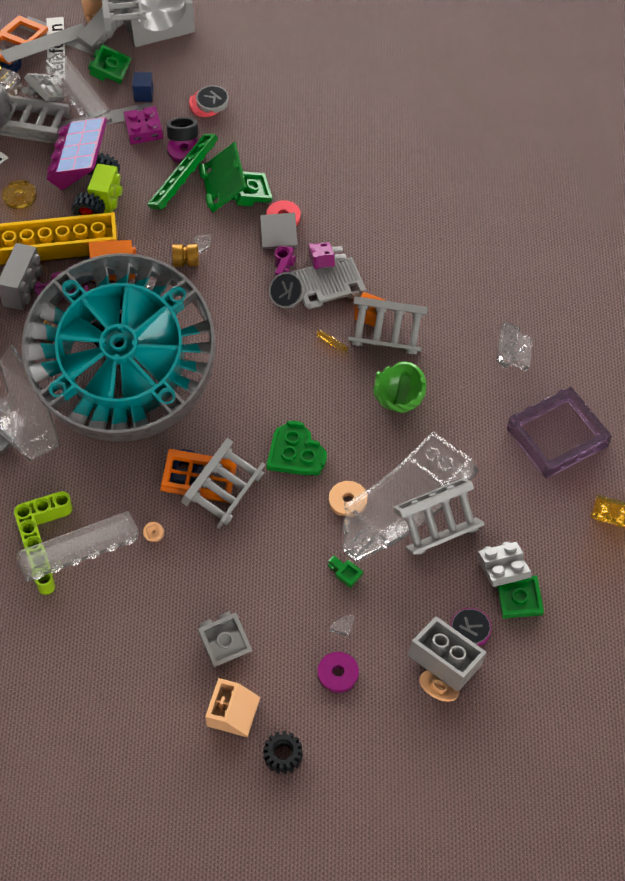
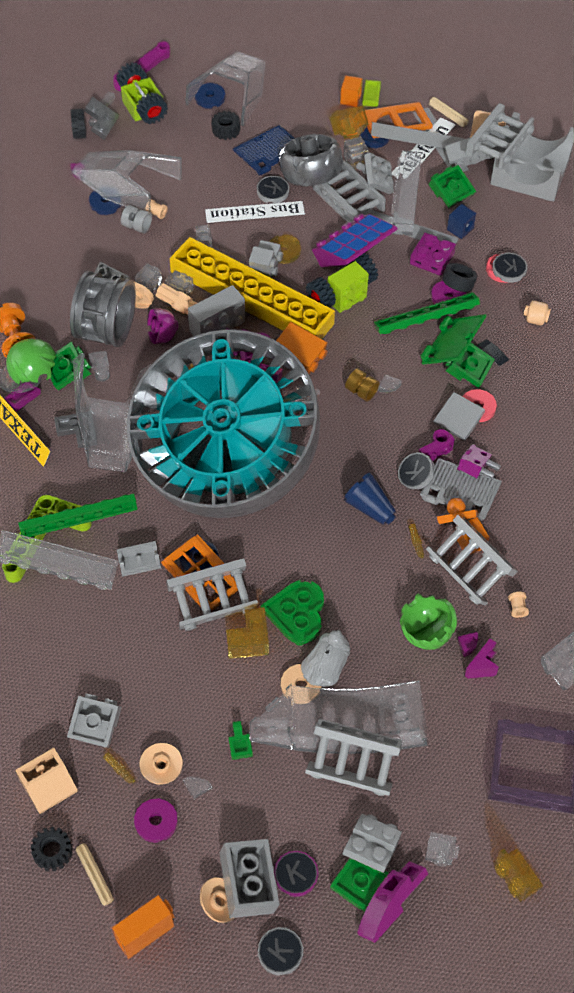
camera: 40 degrees right, 0 degrees up
light nougat tile [143,522,164,542] -> none
none -> green plate [18,494,137,539]
none -> tan axle [76,843,114,906]
none -> clear yellow piece [103,752,136,783]
none -> orange brick [112,895,175,959]
none -> light grey hinge [116,541,161,577]
none -> light nougat dish [140,743,183,784]
none -> clear yellow brick [226,608,269,659]
none -> light grey brick [249,240,283,279]
none -> black tile [258,927,303,975]
none -> light grey hair [301,630,350,687]
none -> dark blue cone [343,472,396,525]
none -> magenta slope [357,861,428,943]
none -> clear brick [425,832,459,866]
none -> tan axle [429,97,468,127]
none -> orange tile [437,498,479,524]
none -> magenta tile [457,632,478,657]
none -> magenta slope [465,639,499,679]
none -> black sticker [477,339,509,366]
none -> light nougat bush [508,592,529,618]
none -> light nougat head [524,301,551,326]

